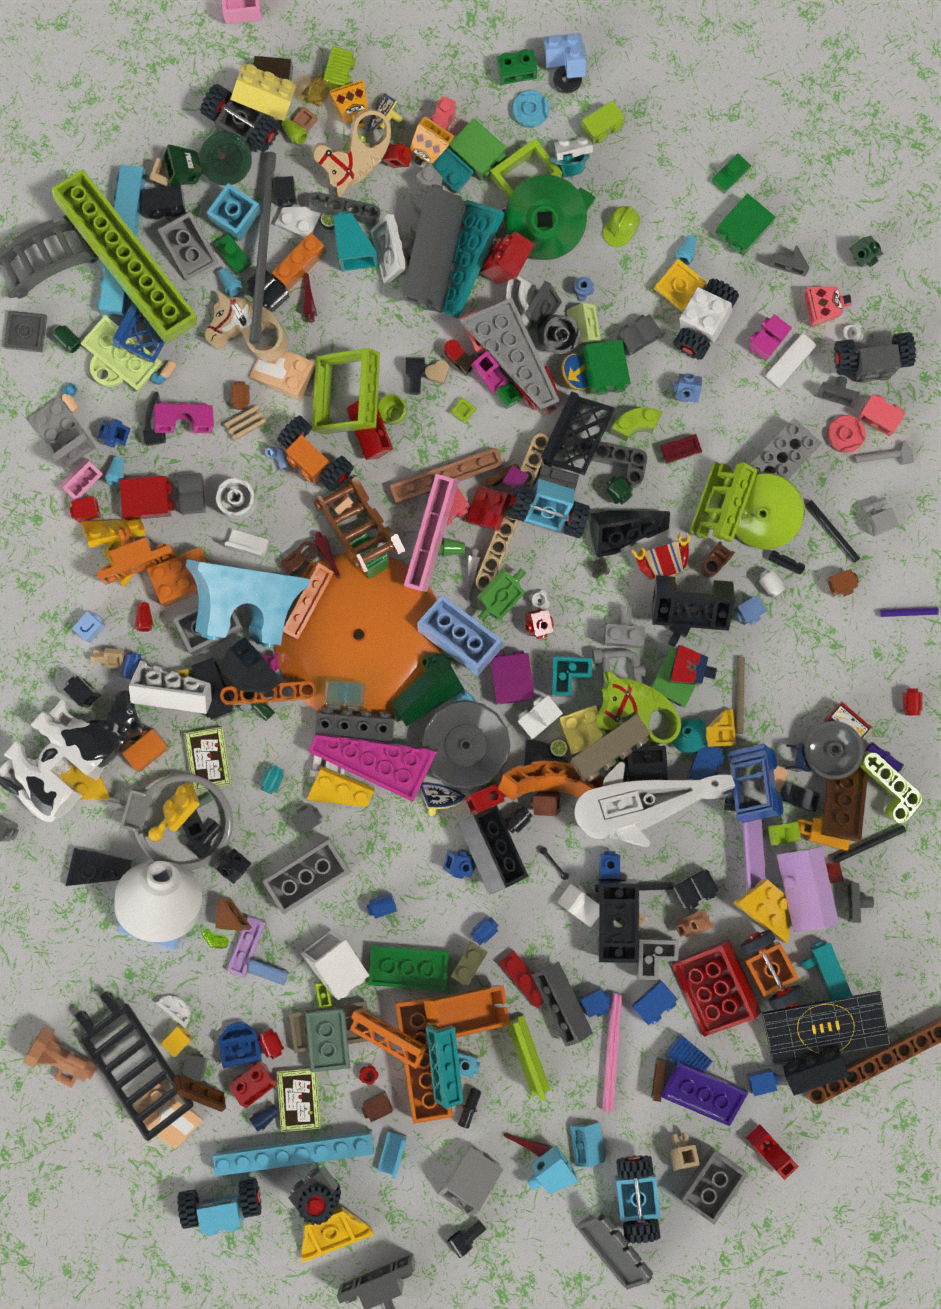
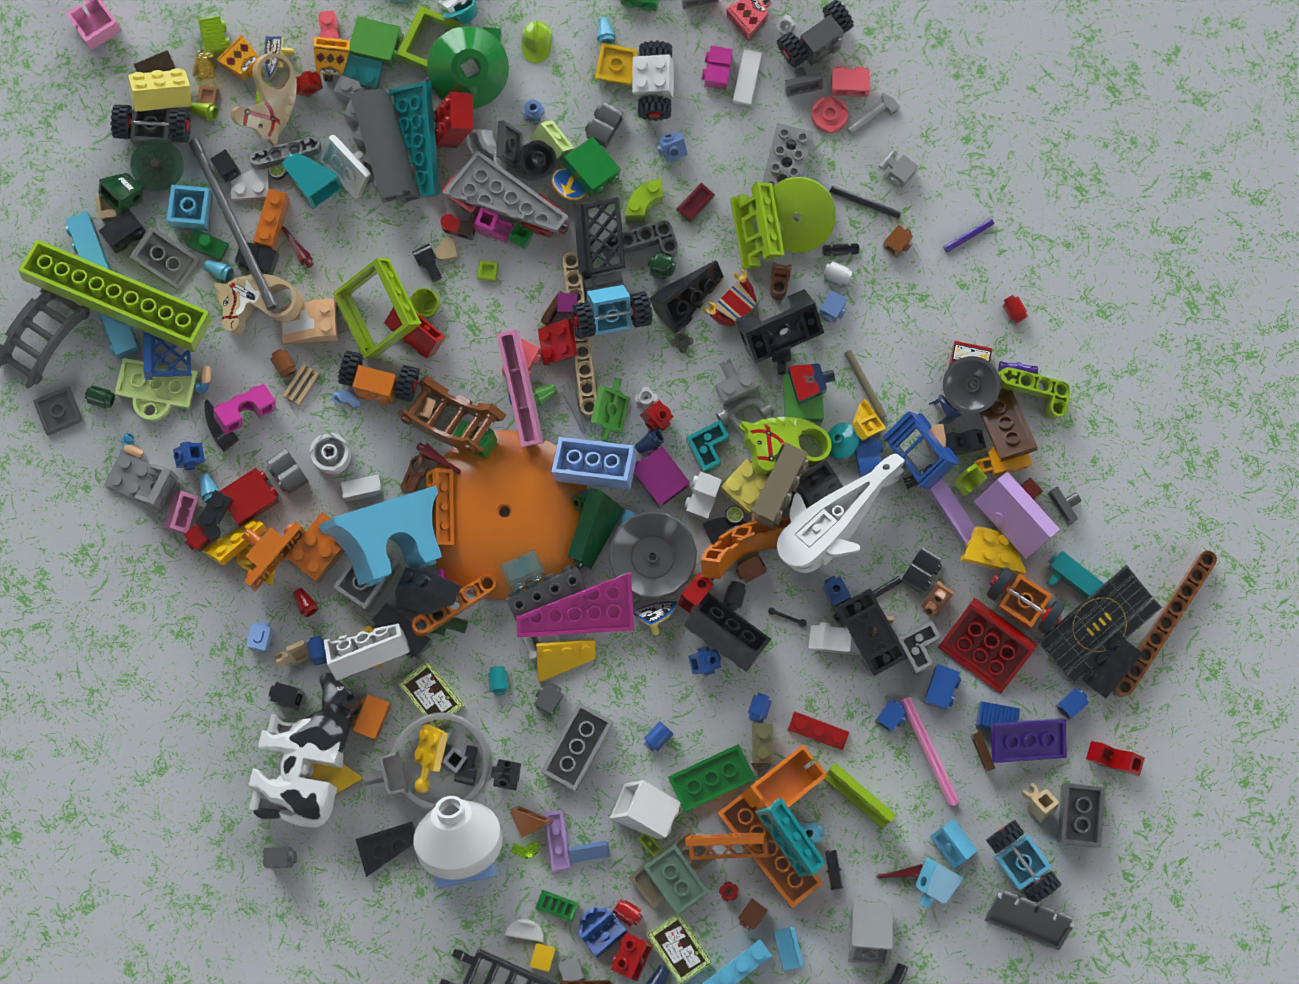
camera: 30 degrees left, 5 degrees down
nougat plate [389,447,503,504] -> none
dark grey brick [532,961,593,1047] -> none
black bar [833,825,906,864] -> none
none -> black hinge [196,490,233,540]
none -> green slope [535,890,579,922]
none -> dark blue cone [635,429,664,454]

